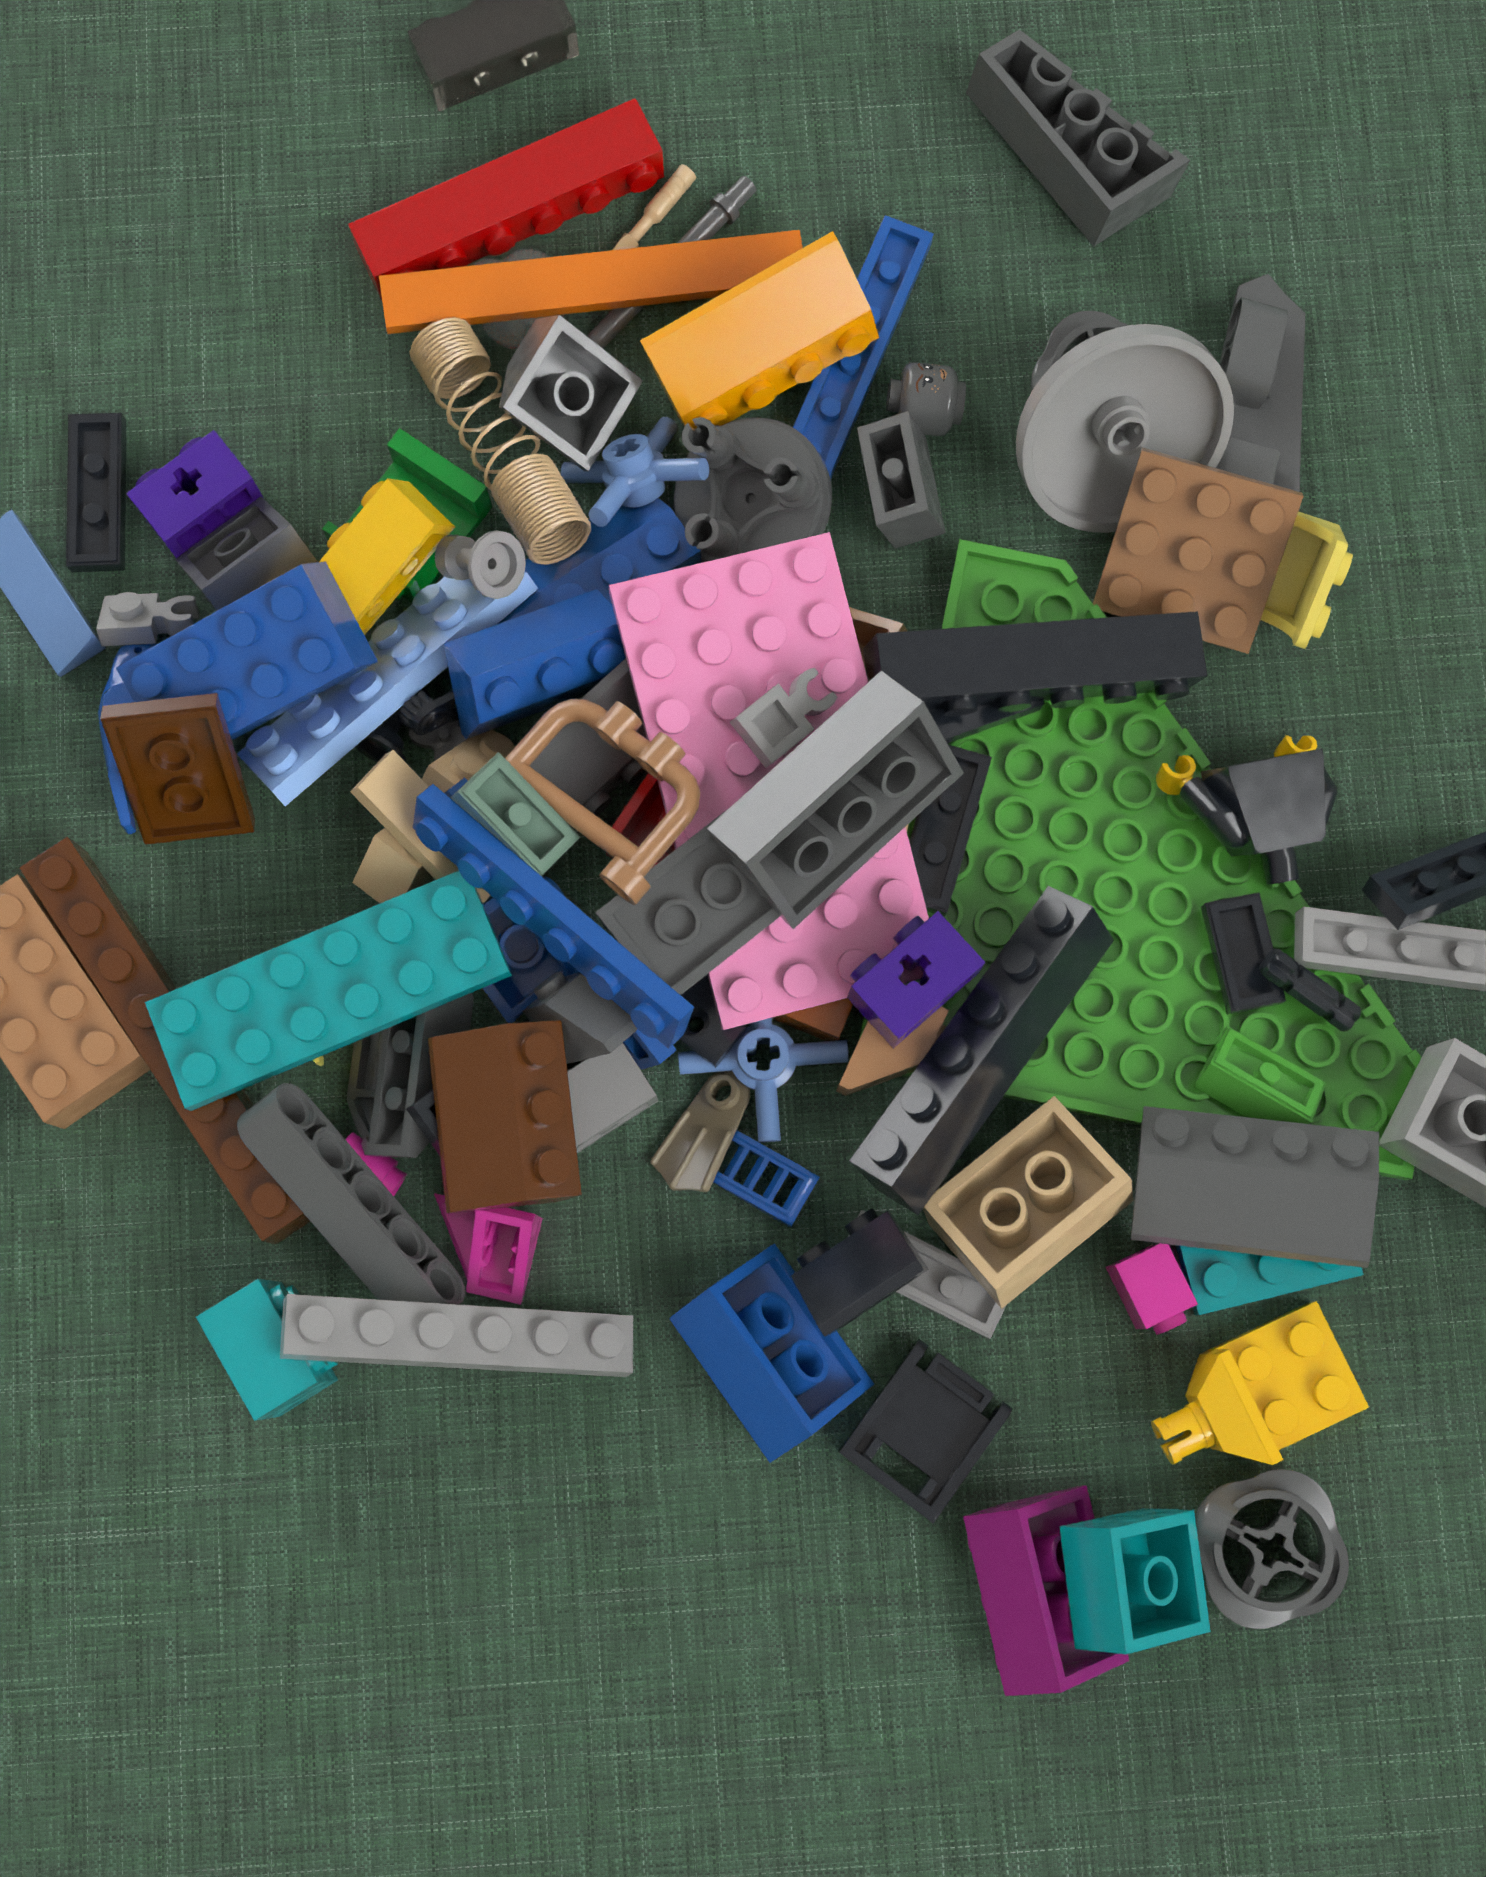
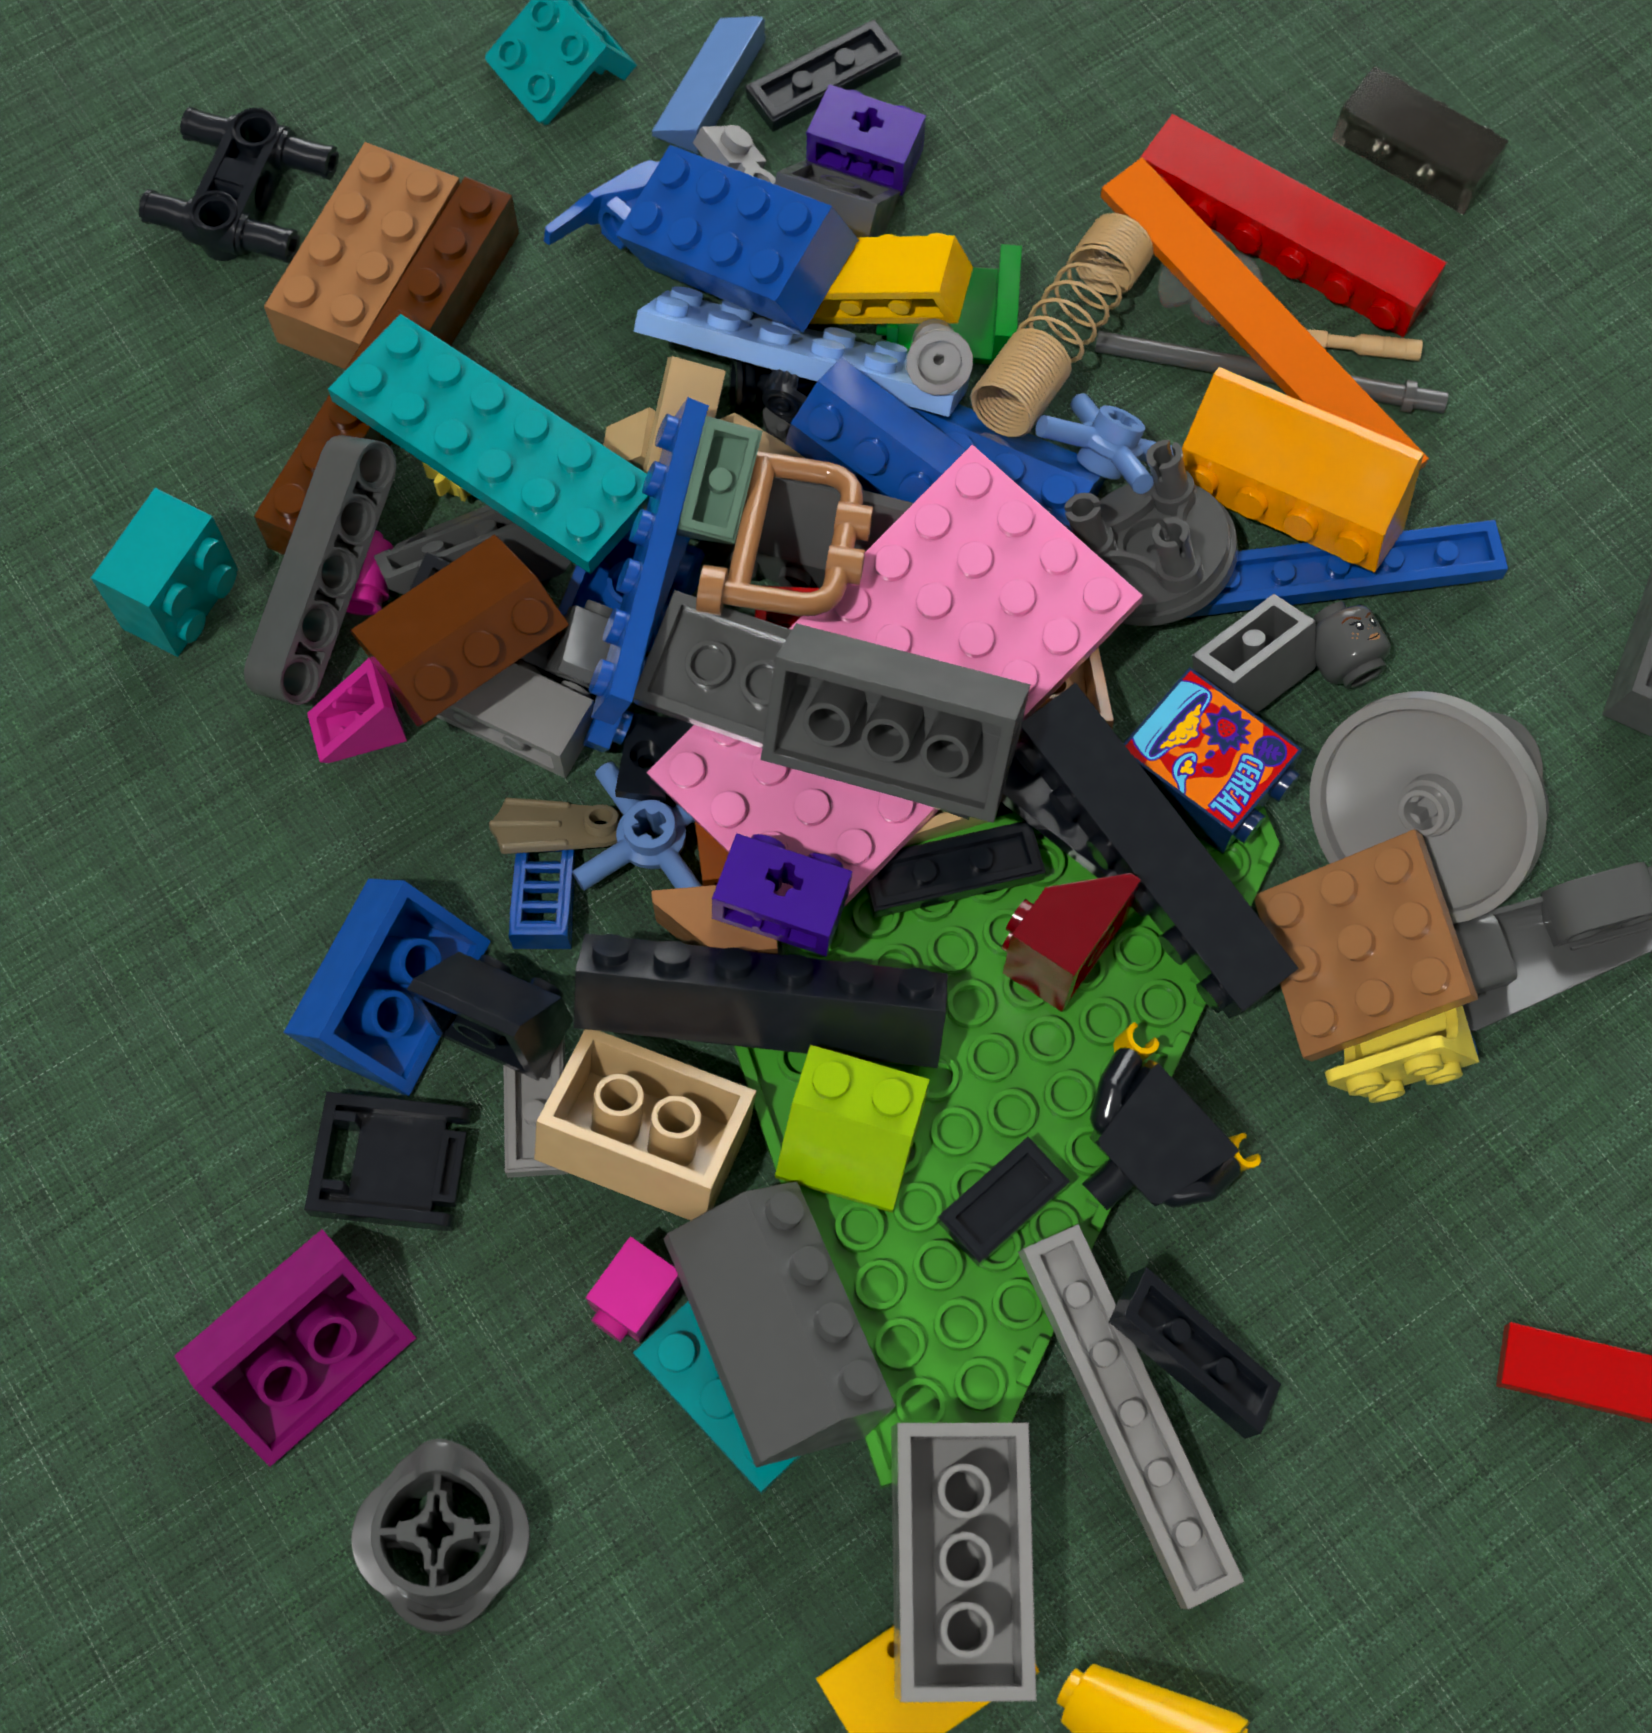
camera: 60 degrees right, 10 degrees down
reddish brown tile [100,693,255,845] -> none
light grey plate [280,1294,633,1377] -> none
dark grey slope [499,315,643,471] -> none
light grey plate [730,668,837,768] -> none
teal brick [1059,1508,1211,1654] -> none
yellow plate [1151,1301,1369,1465] -> none
bright green slope [1195,1026,1327,1124] -> none
black axle [1259,949,1361,1032] -> none
none -> lime slope [775,1045,930,1213]
none -> dark red slope [1001,873,1141,1012]
none -> brick [1124,667,1303,854]

